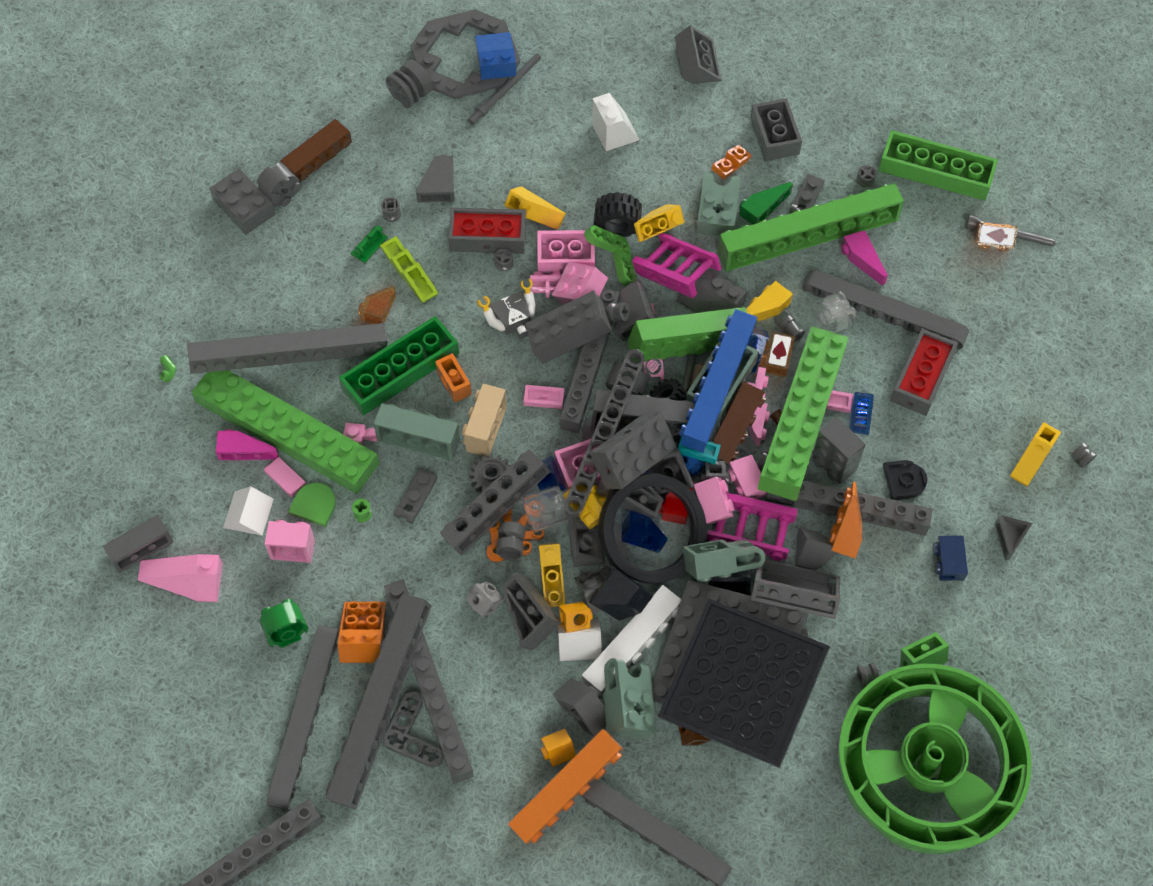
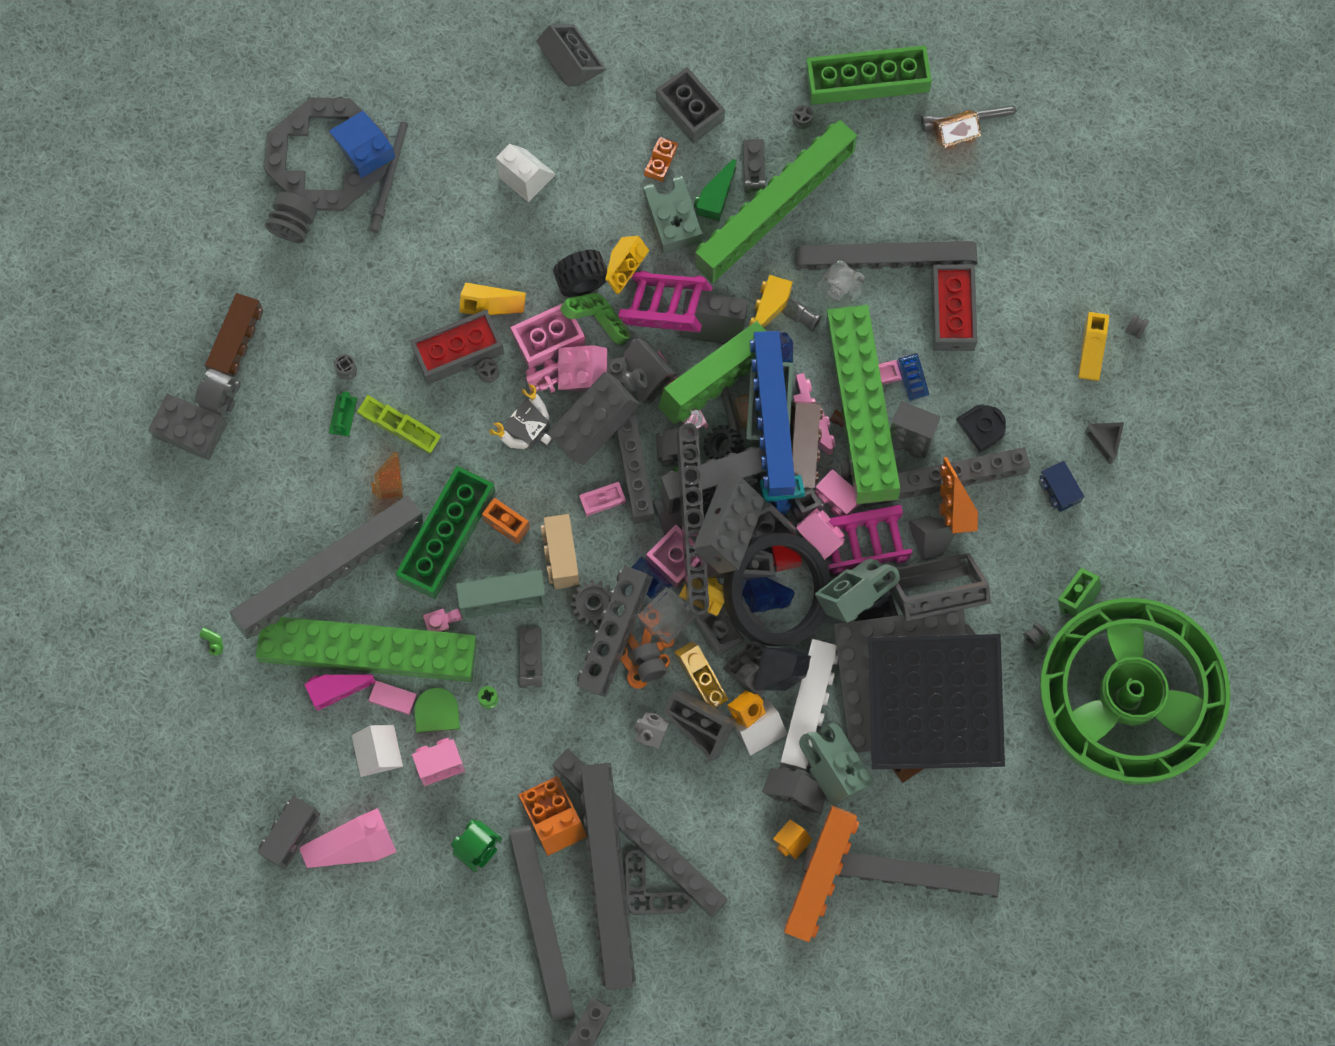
camera: 25 degrees left, 10 degrees up
dark grey slope [416,155,454,203] -> none
brick [761,332,795,378] -> none
dark pink slope [841,230,888,285] -> none

